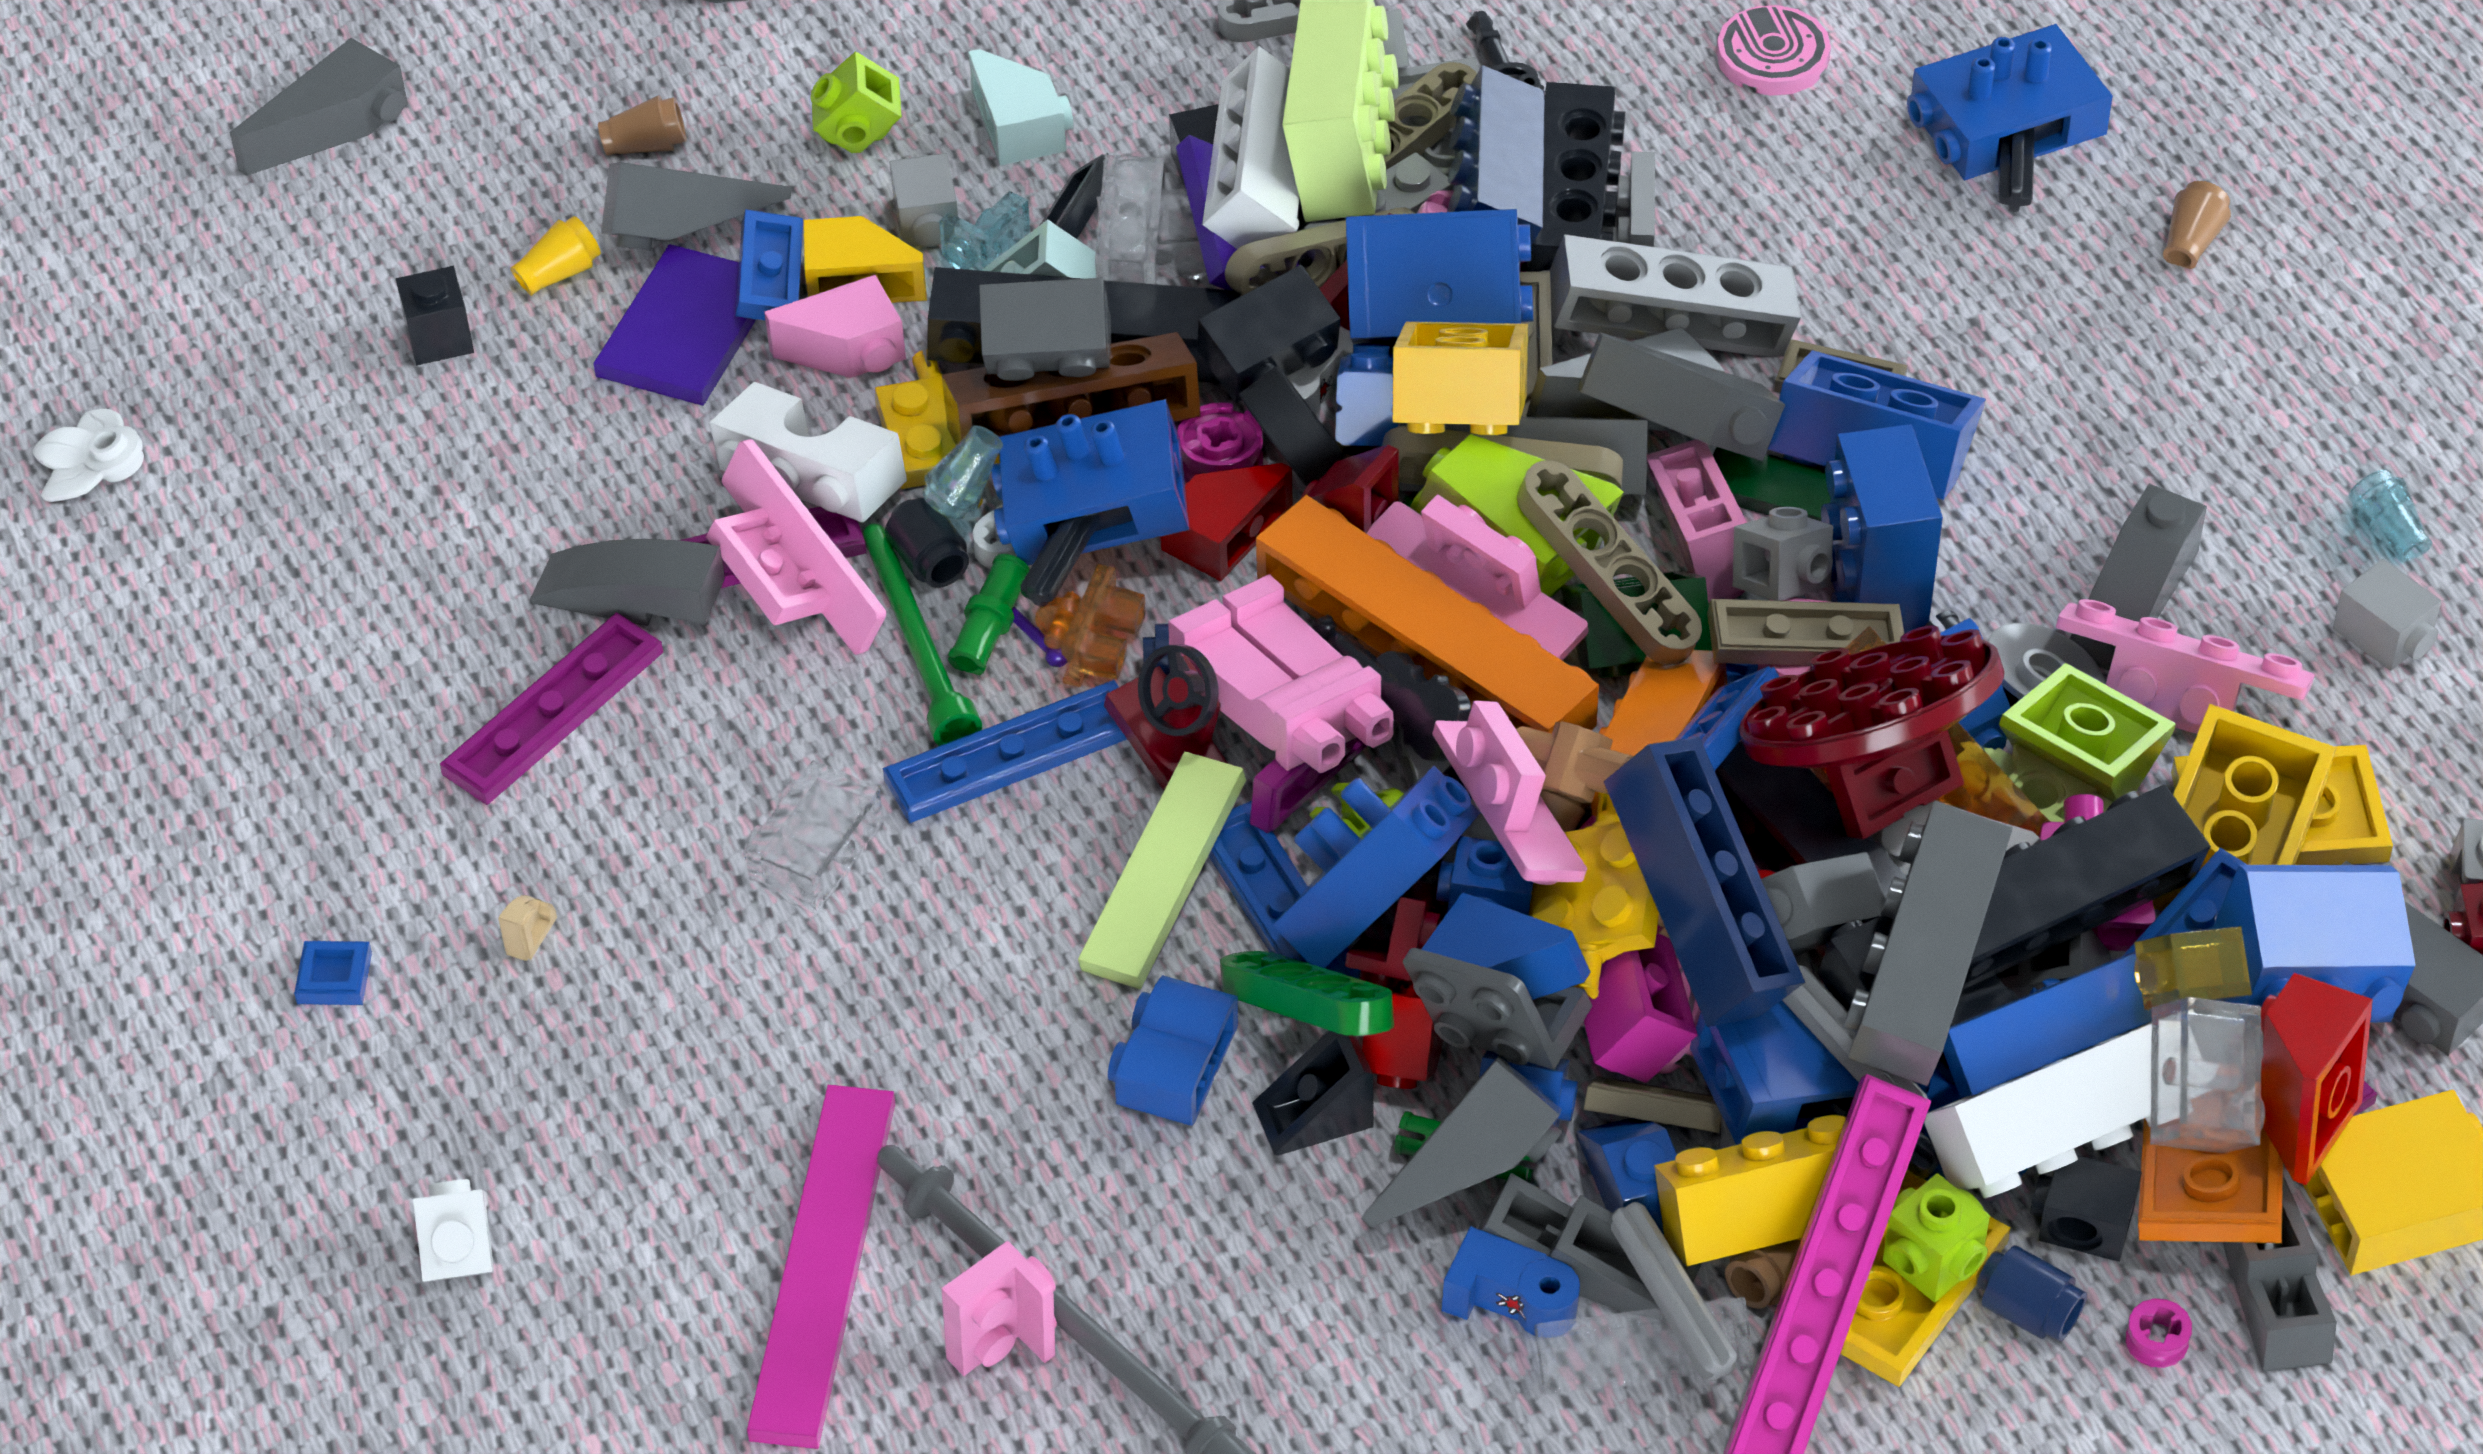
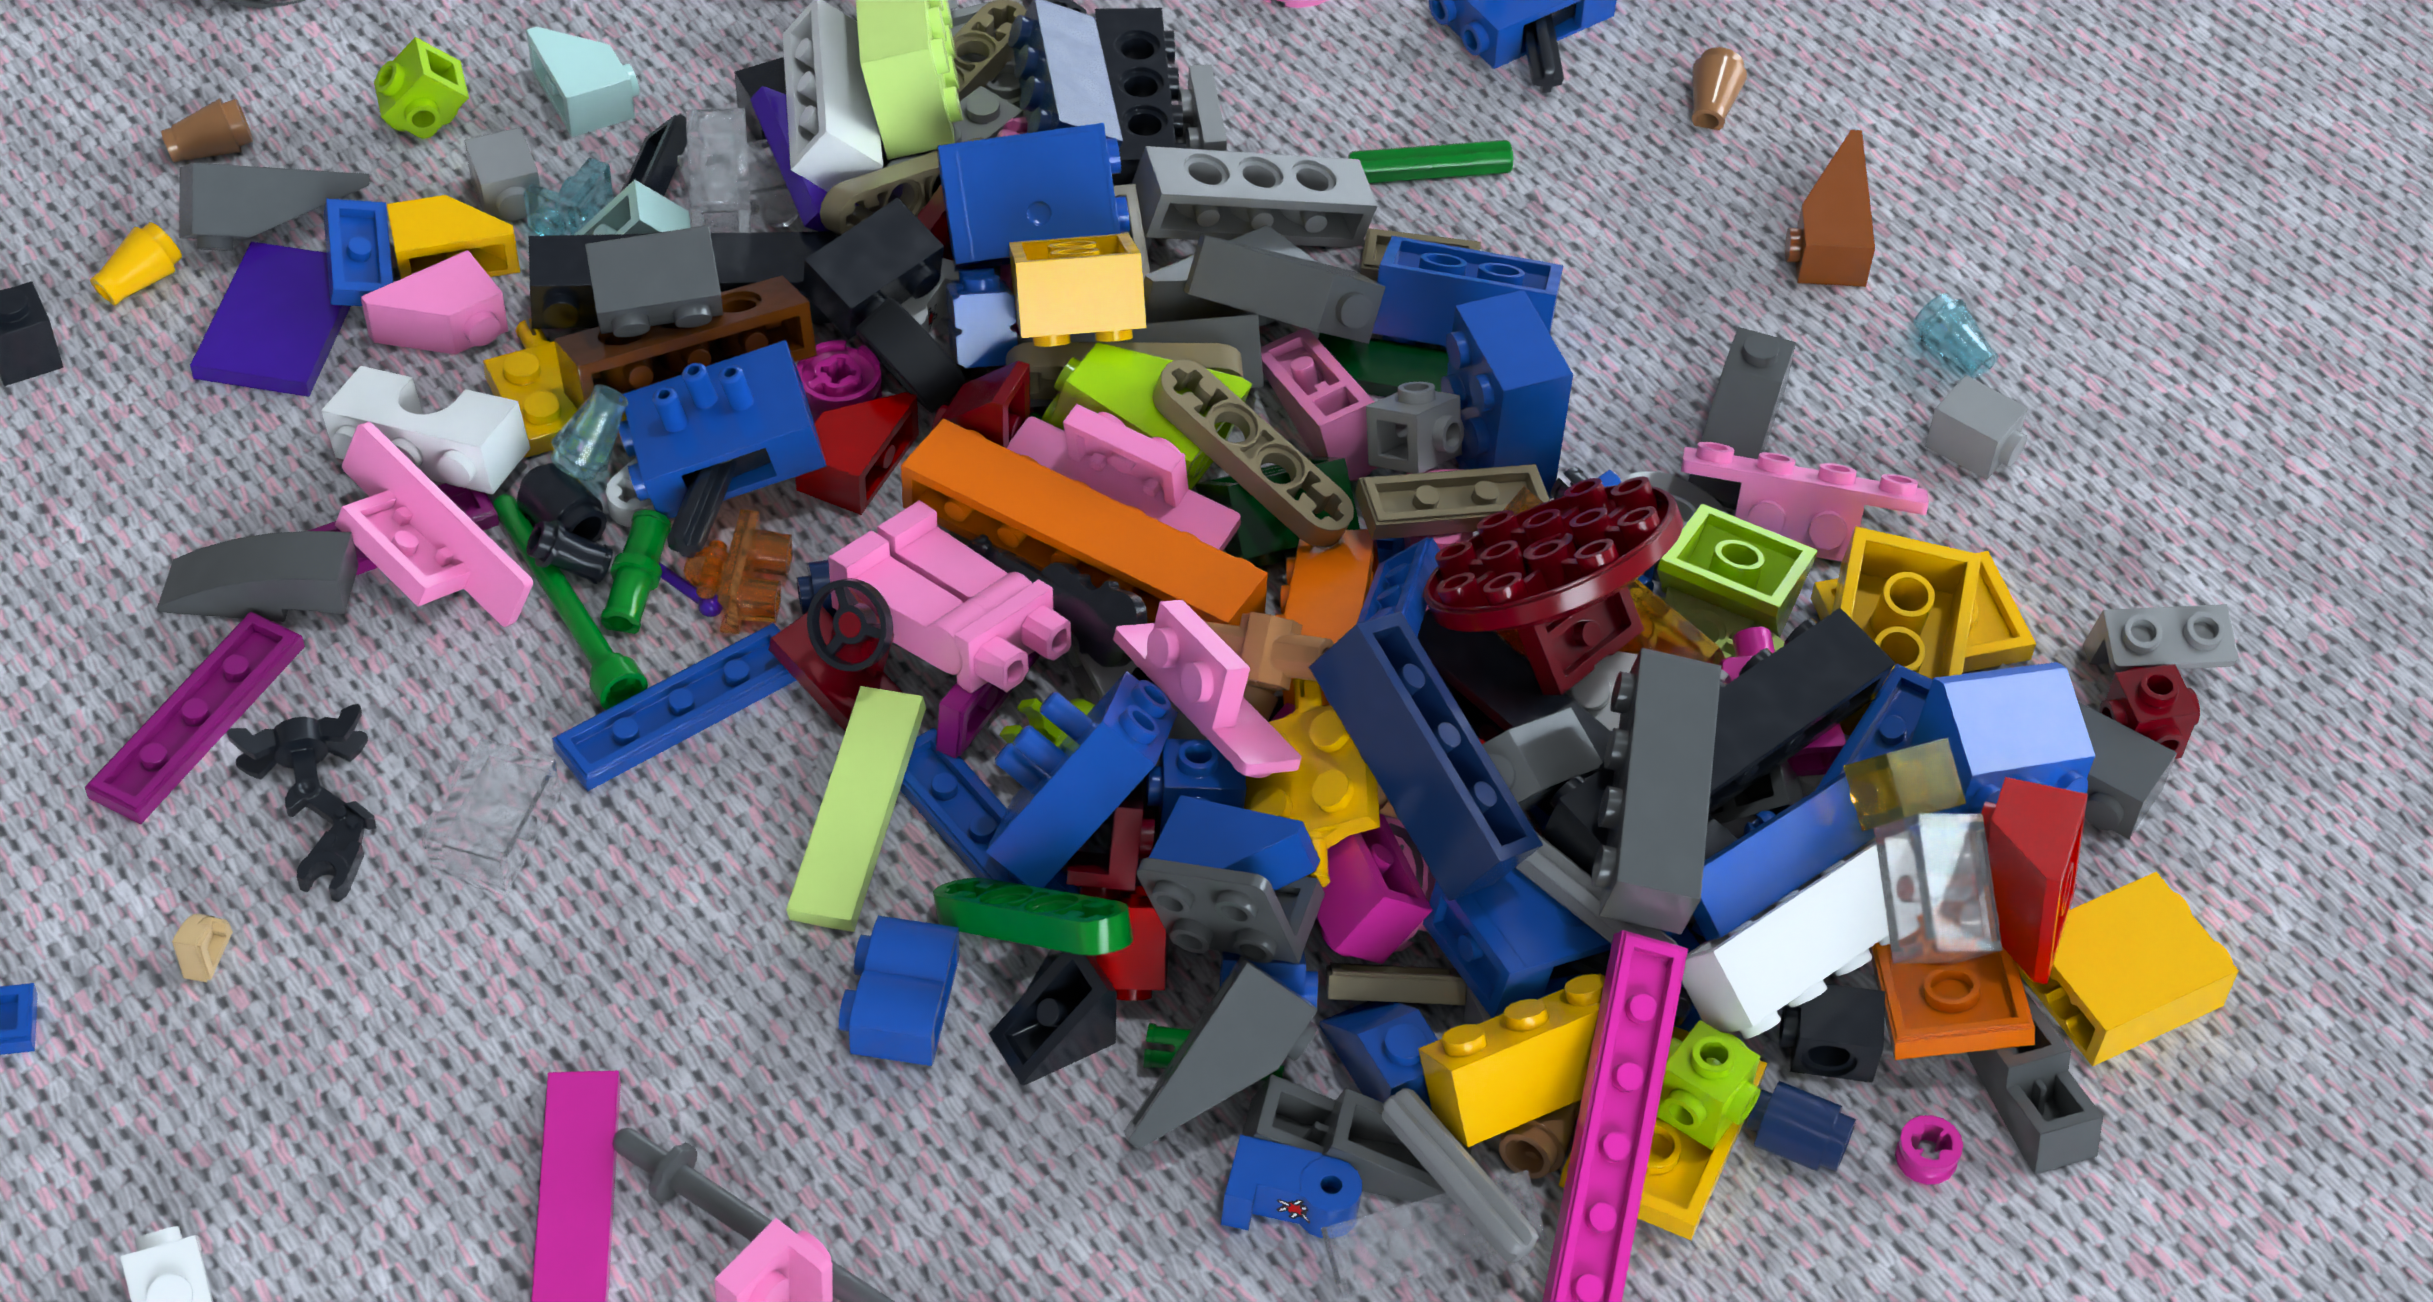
camera: 15 degrees left, 0 degrees up
none -> black piece [227,704,376,902]
none -> black pin [526,519,613,584]
none -> green axle [1348,140,1514,184]
none -> dark orange slope [1785,129,1875,287]

